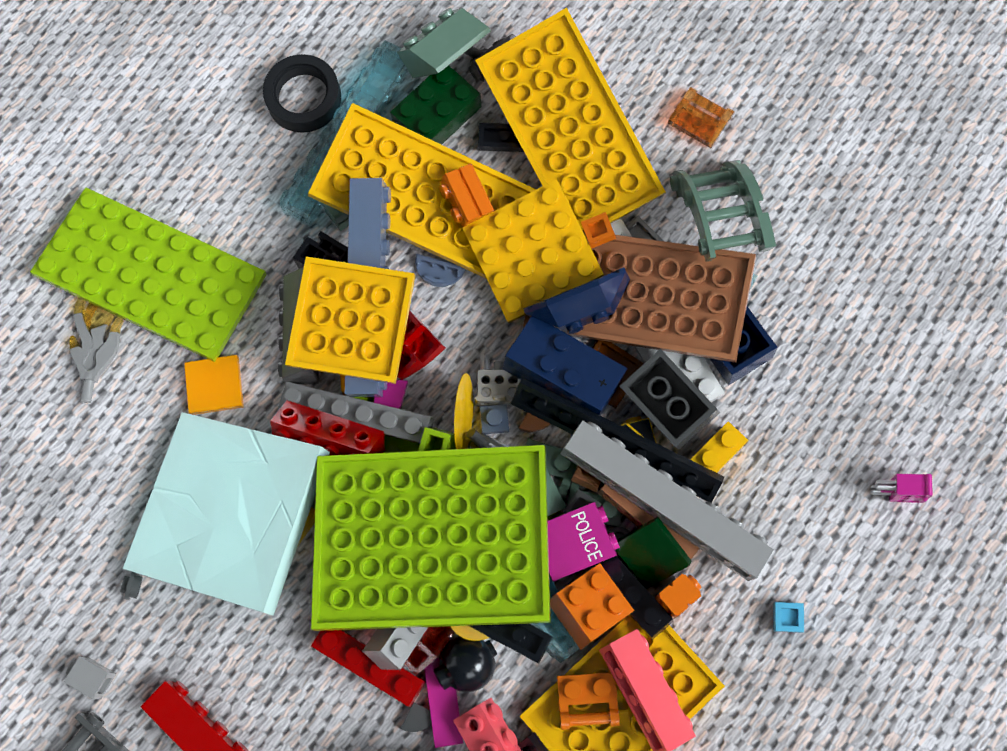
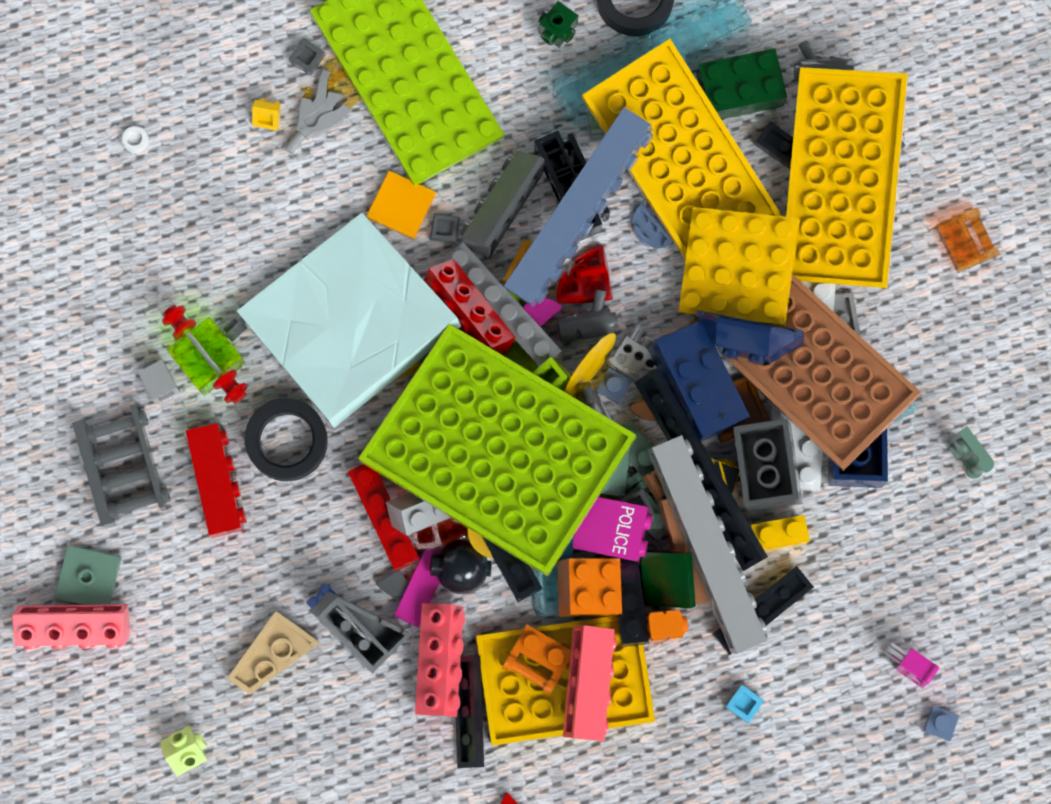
camera: 25 degrees right, 5 degrees up
yellow plate [285,257,416,384] -> none
sand green slope [397,8,491,78] -> none
orange brick [439,164,494,228] -> none
orange plate [581,212,616,249] -> none
sand green fence [670,160,776,262] -> none
none -> clear neon green brick [162,305,248,404]
none -> black tyre [245,398,328,481]
none -> yellow tile [252,98,281,131]
none -> dark grey plate [289,38,326,76]
none -> dark grey tile [430,213,460,244]
none -> dark green brick [538,1,579,48]
none -> dark grey piece [557,290,618,343]
none -> black plate [712,566,814,655]
none -> sand blue plate [923,705,959,741]
none -> sand green plate [947,427,994,479]

